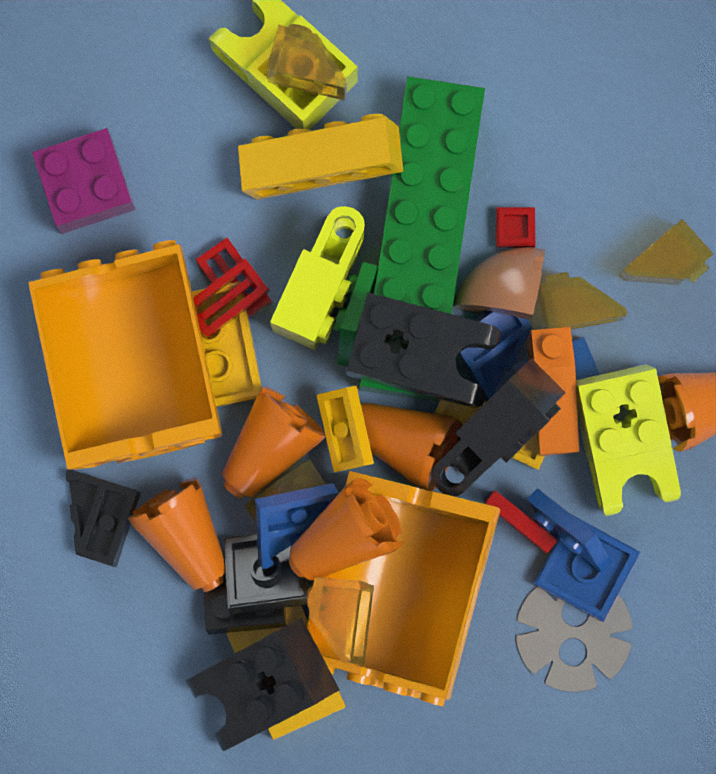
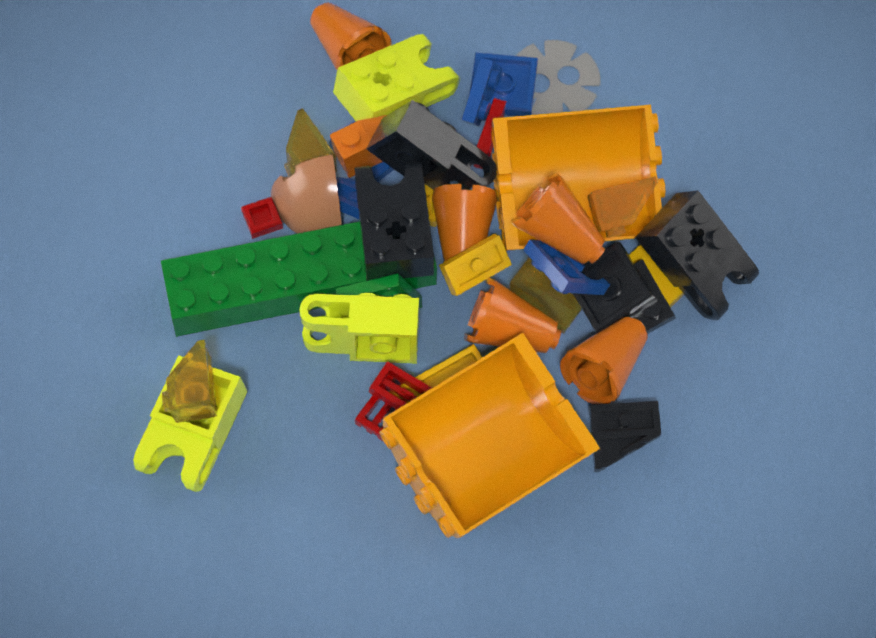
camera: 110 degrees left, 20 degrees down
magenta brick [32,128,136,234] -> none
yellow brick [238,114,403,200] -> none
clear yellow slope [619,219,713,285] -> none

